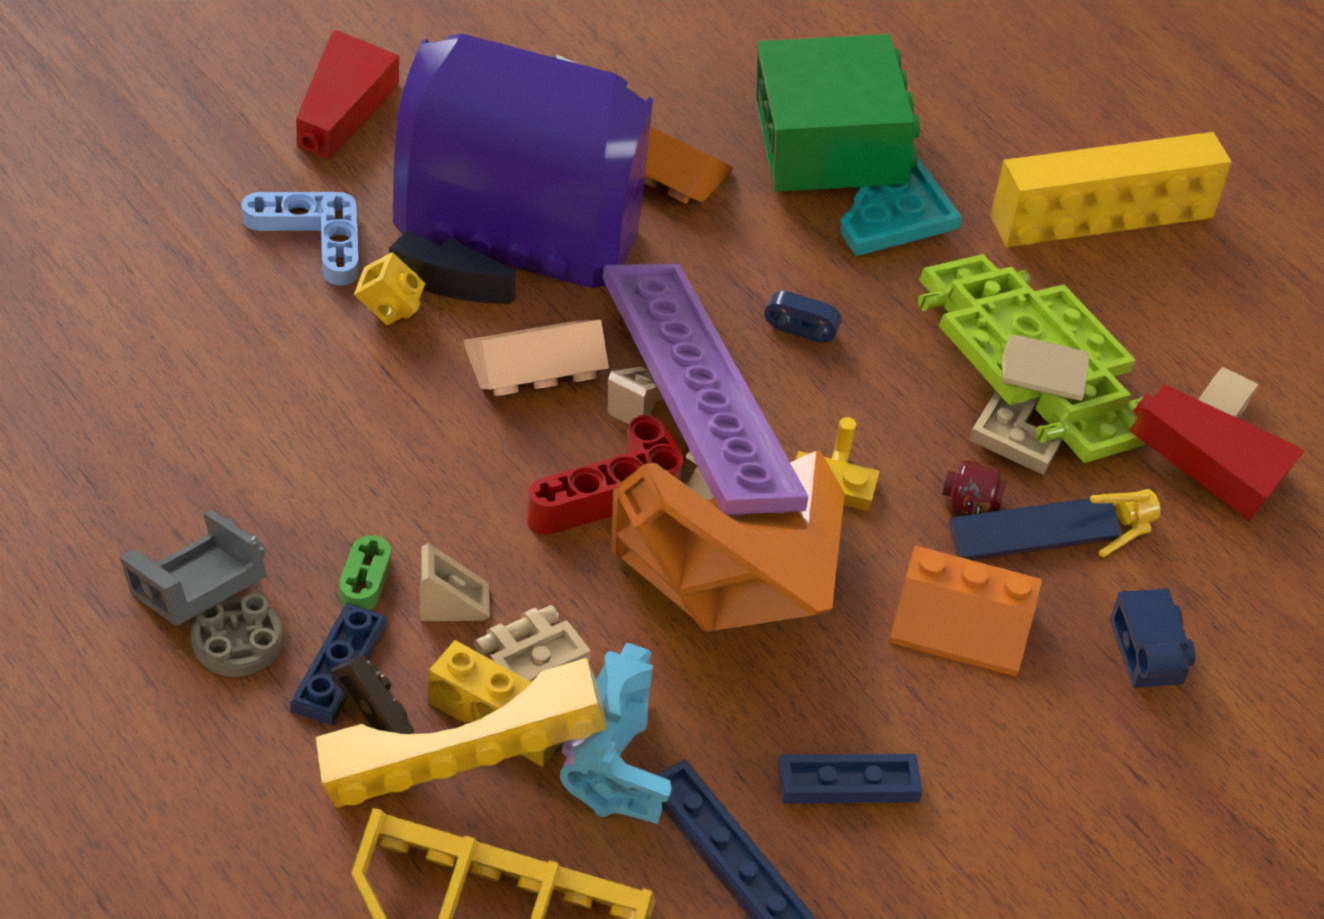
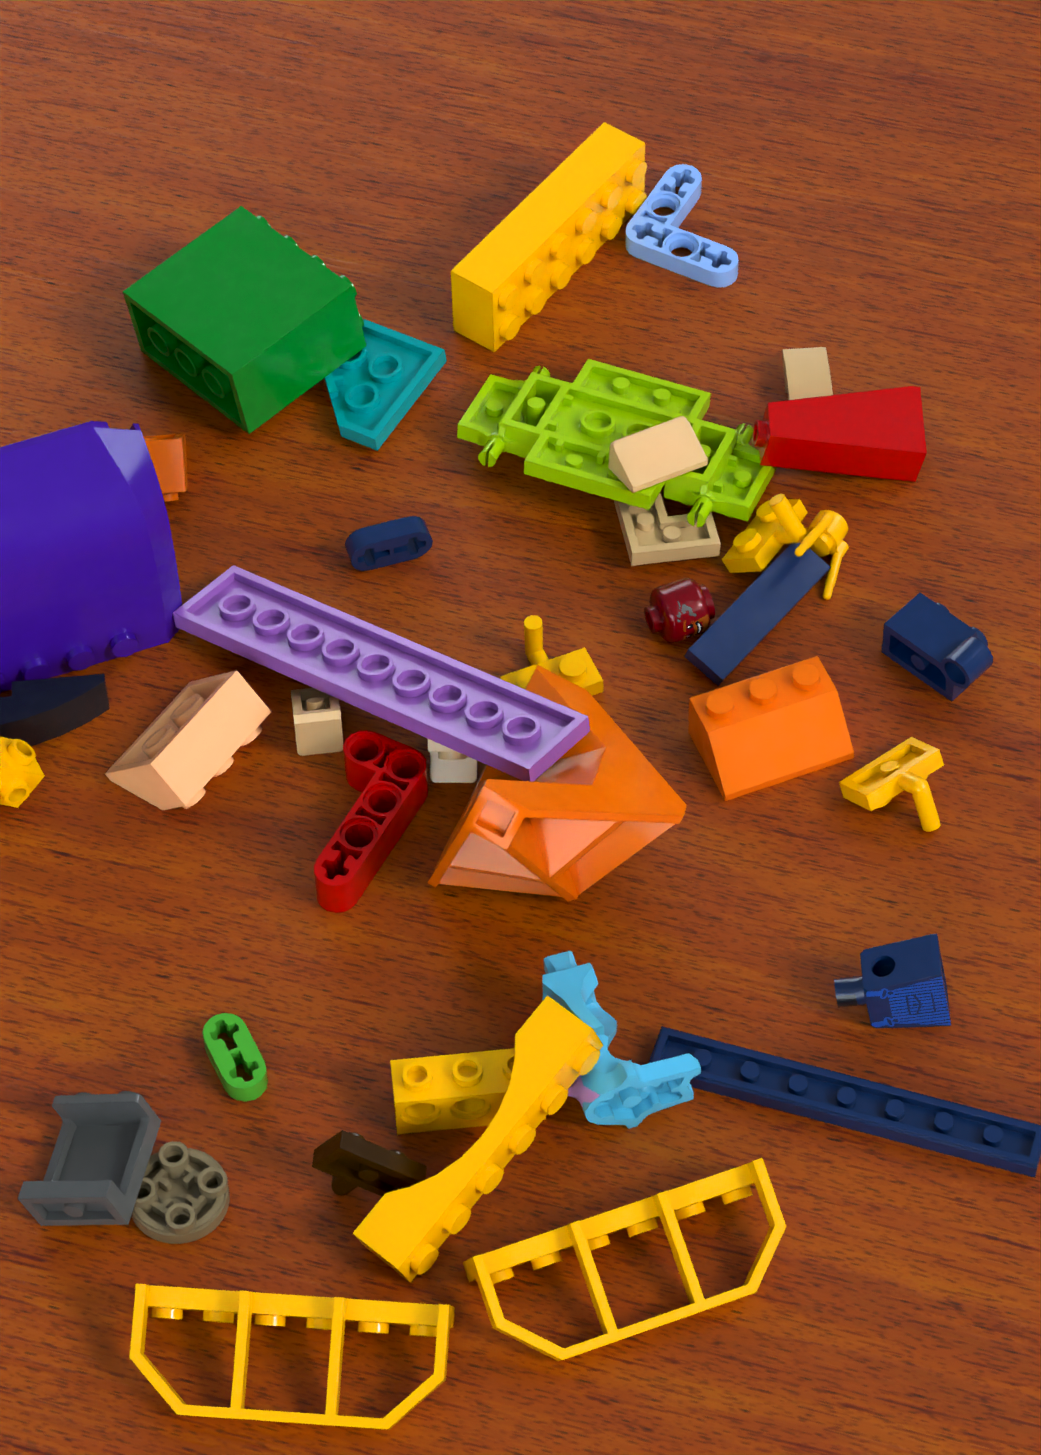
camera: 30 degrees left, 5 degrees up
dark blue tile [290,602,388,726] -> none
tan slope [420,543,490,621] -> none
tan plate [473,605,591,682] -> none
dark blue plate [778,754,923,804] -> none
none -> yellow plate [129,1283,455,1430]
none -> light blue beam [625,164,739,288]
none -> yellow plate [722,494,808,573]
none -> dark blue torso [834,934,951,1028]
none -> yellow plate [839,737,944,832]

